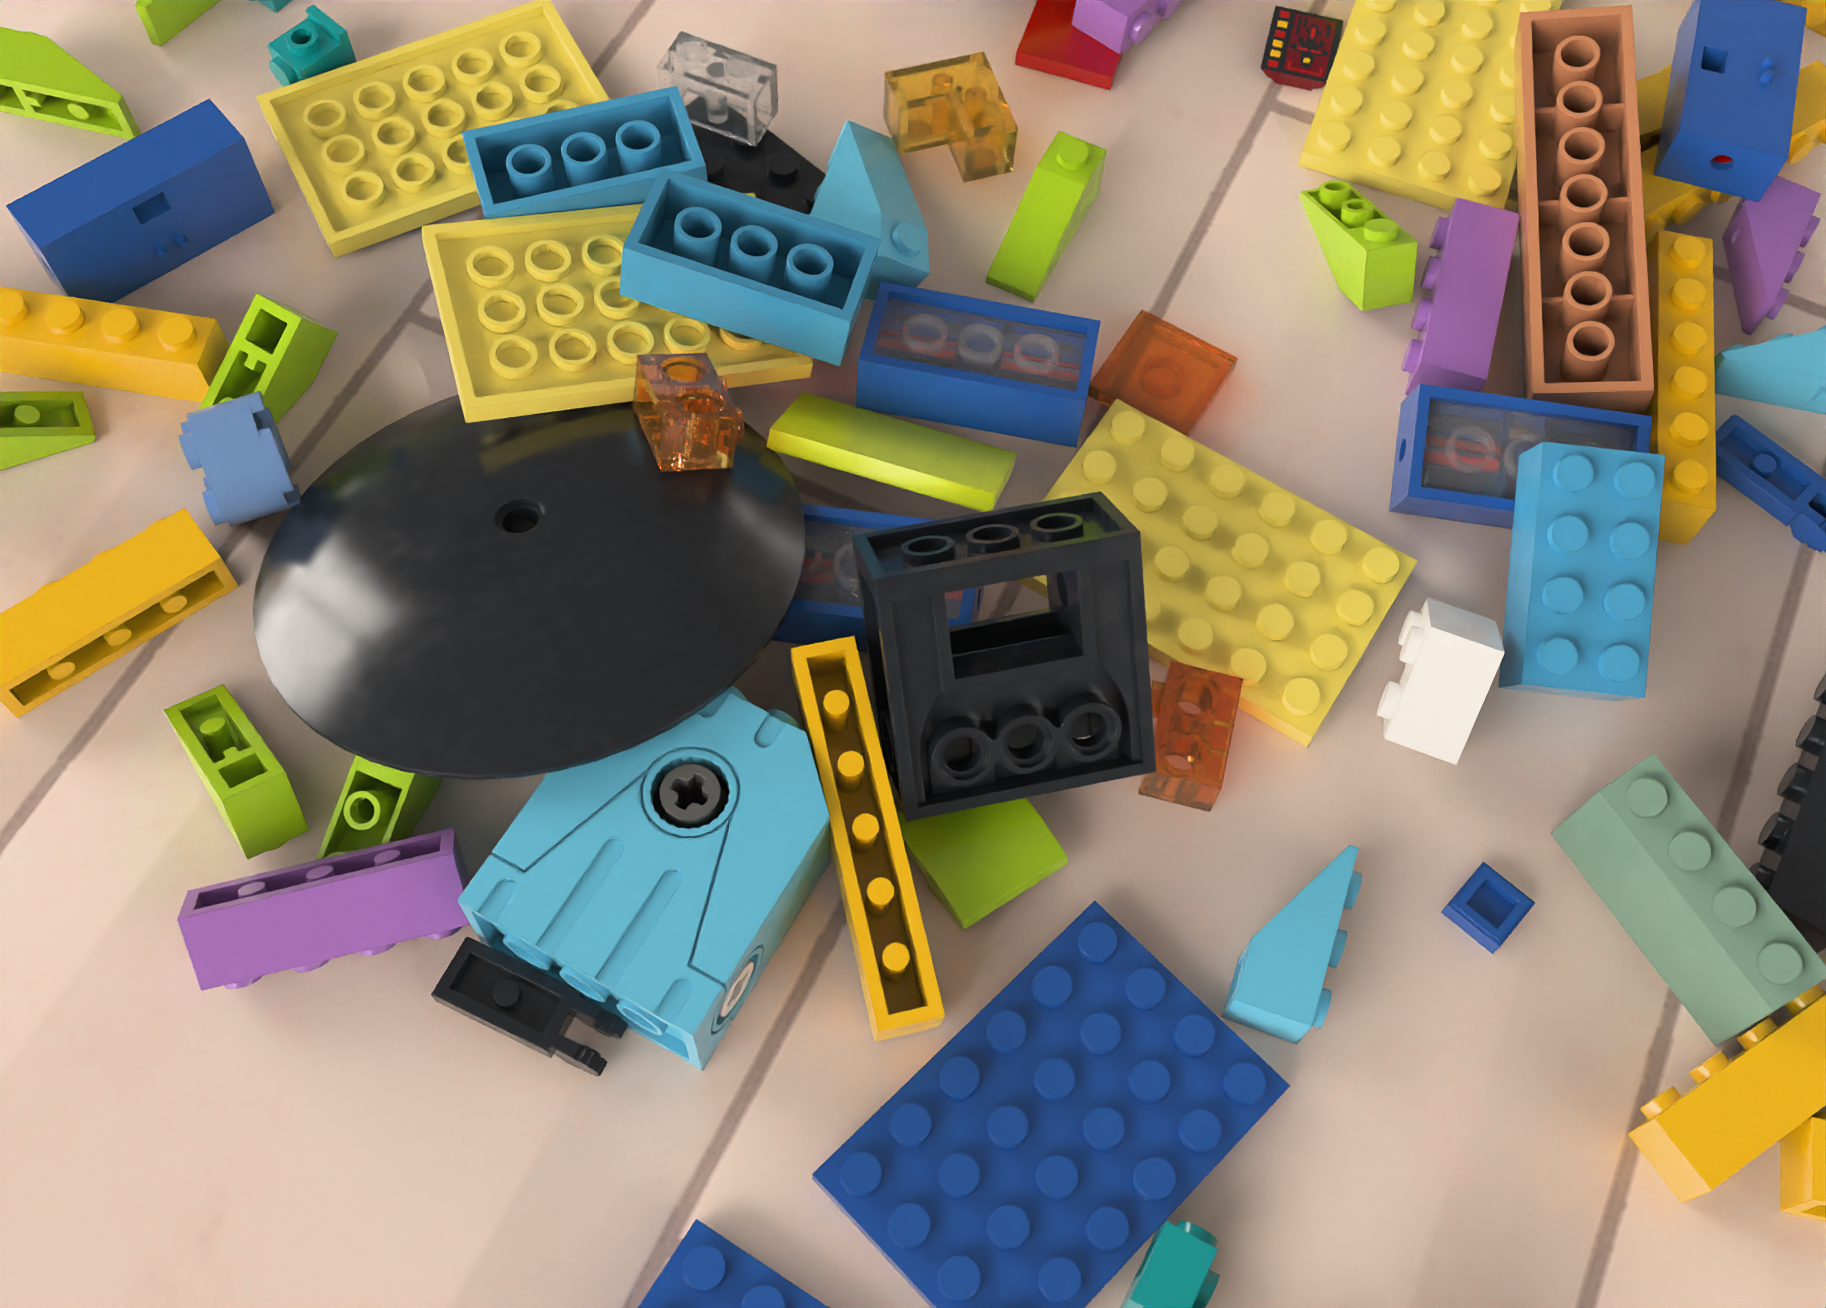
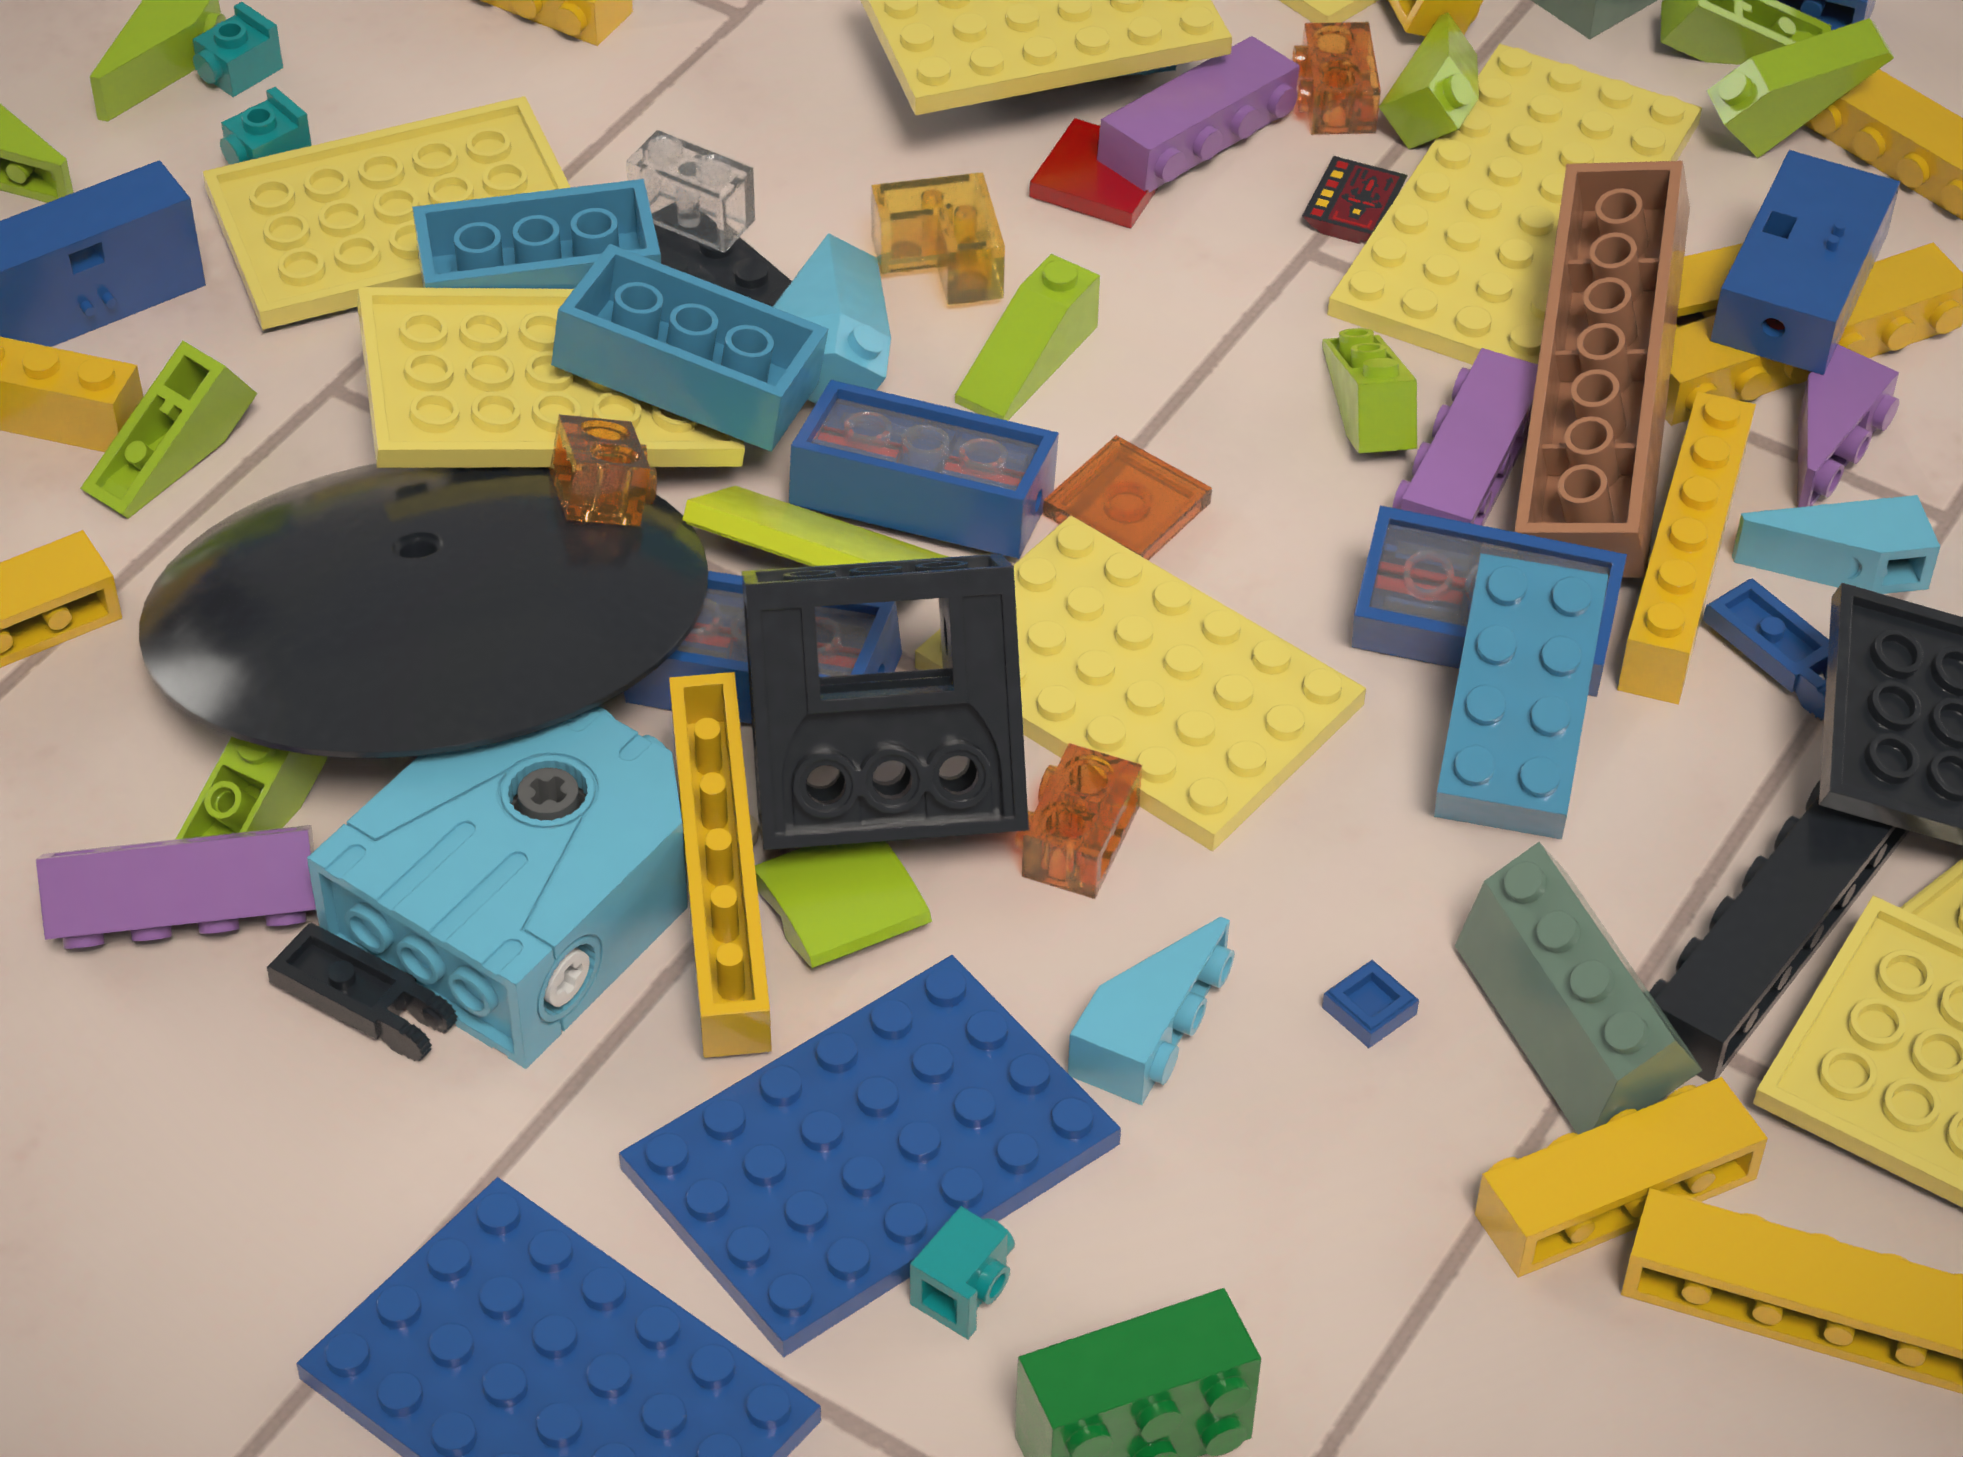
camera: 10 degrees right, 15 degrees down
lime slope [163,684,309,860] -> none
medium blue brick [179,391,301,527] -> none
white brick [1377,597,1505,765] -> none

